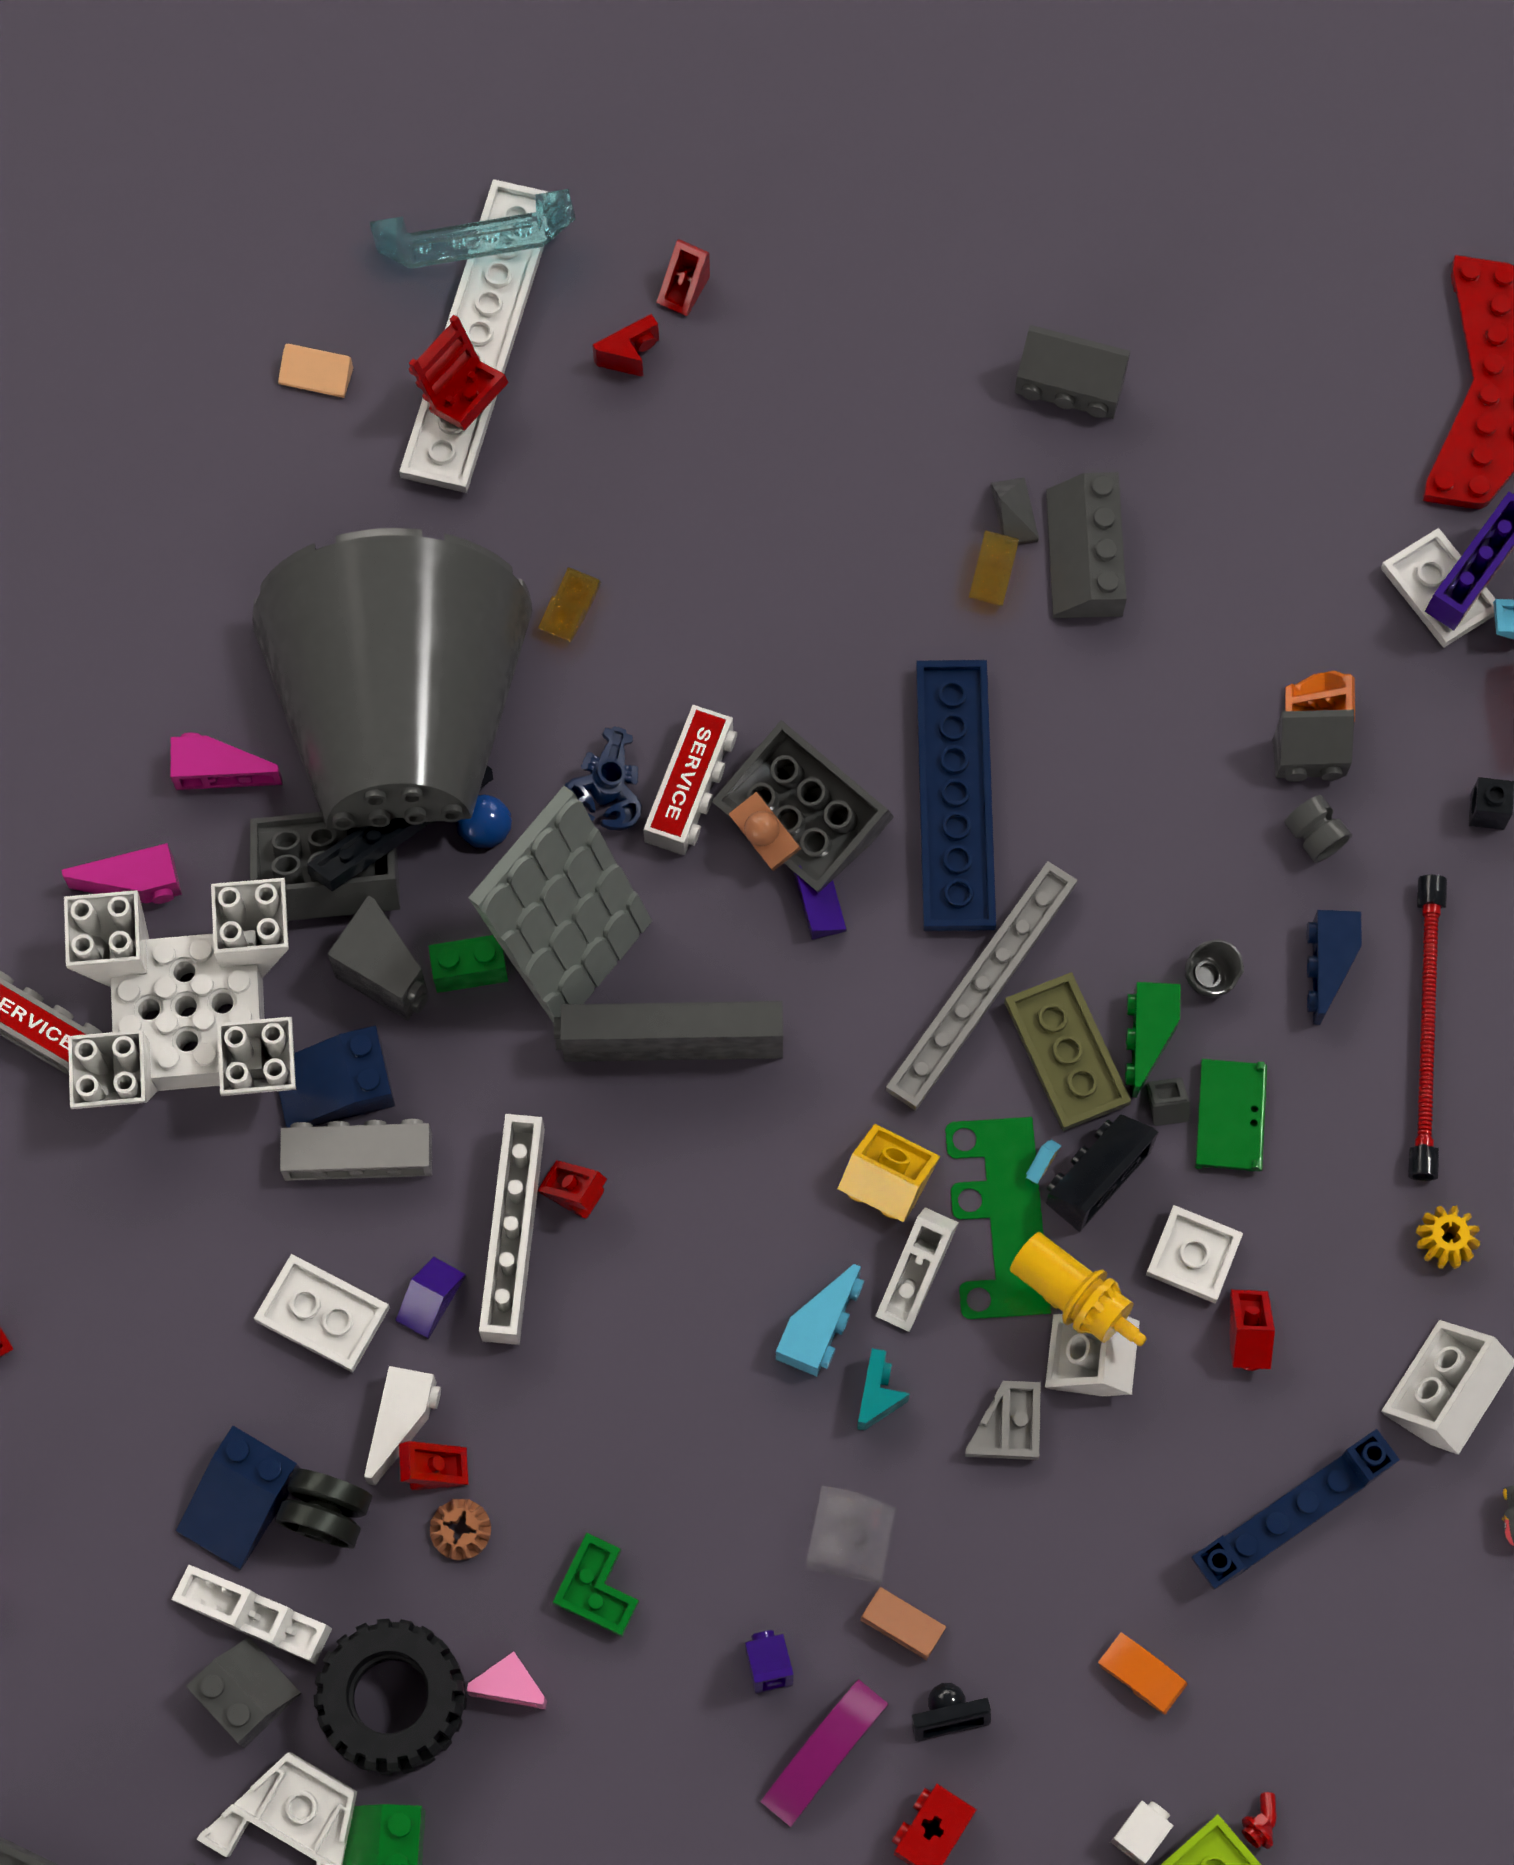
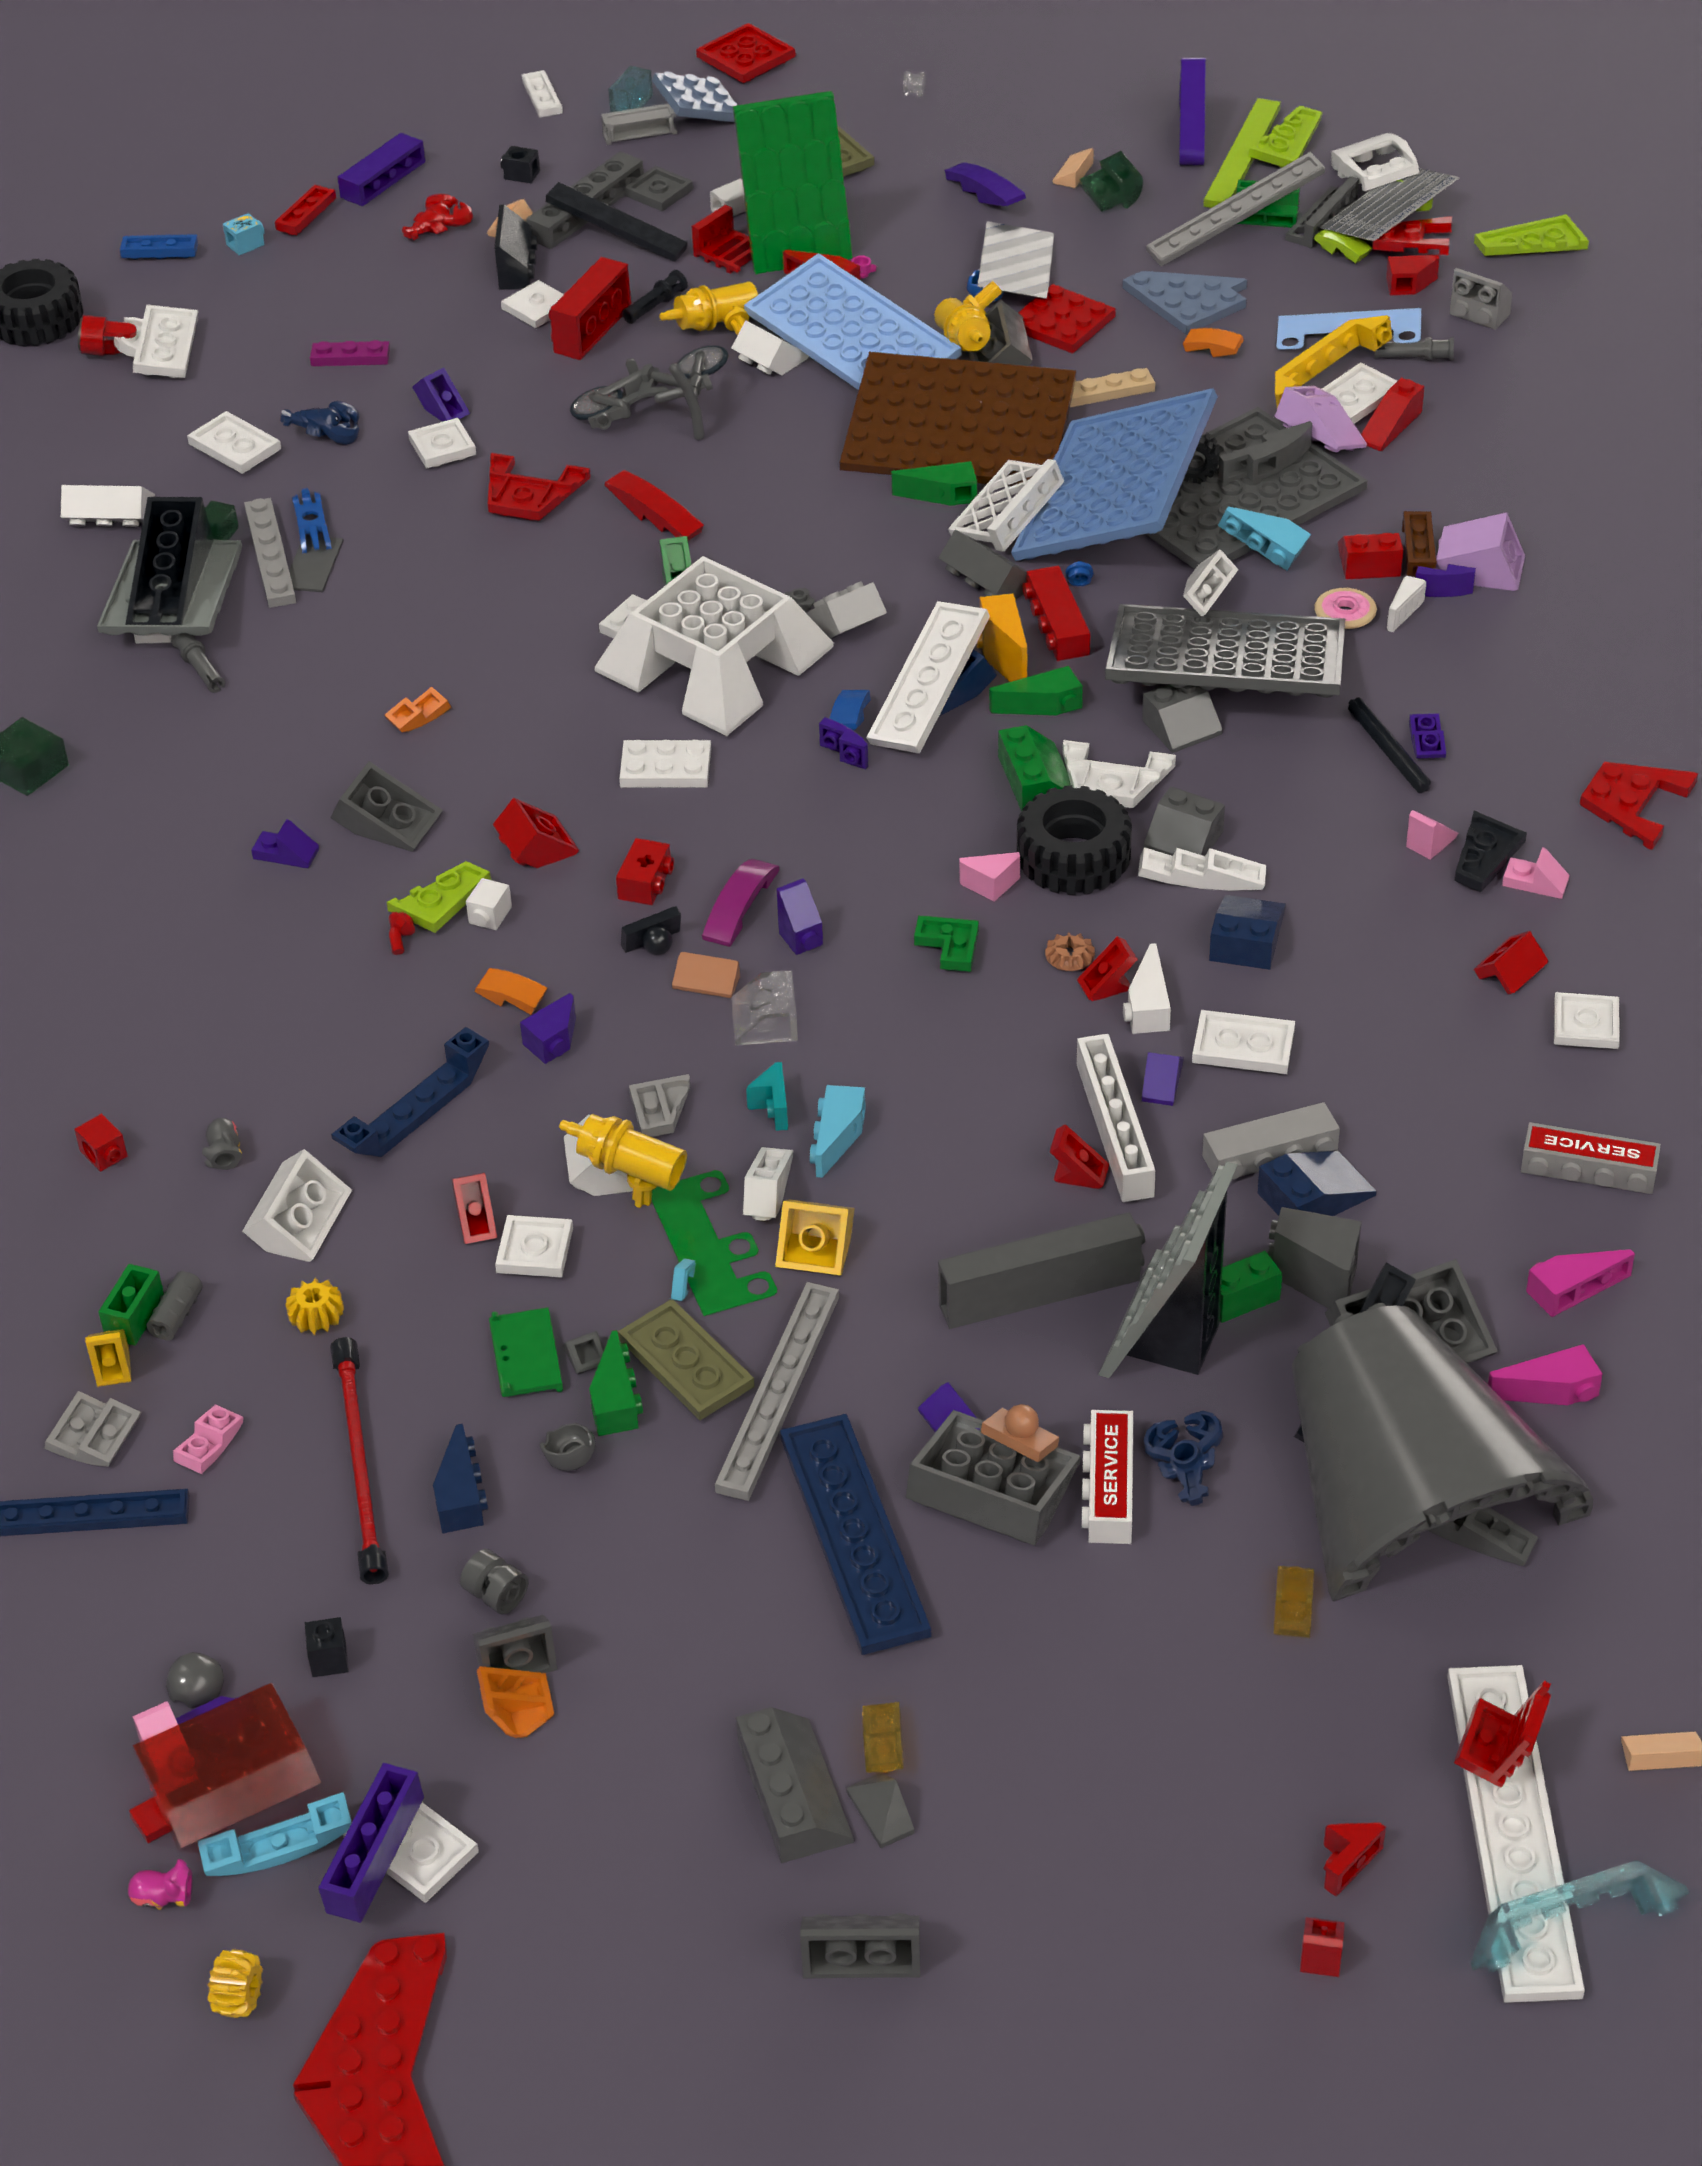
camera: 165 degrees right, 25 degrees down
white slope [64,878,296,1109] -> none
pearl dark grey wheel [276,1468,373,1549] -> none
blue hair [456,794,512,848] -> none
black slope [1046,1114,1159,1232] -> none
none -> dark purple slope [520,993,576,1064]

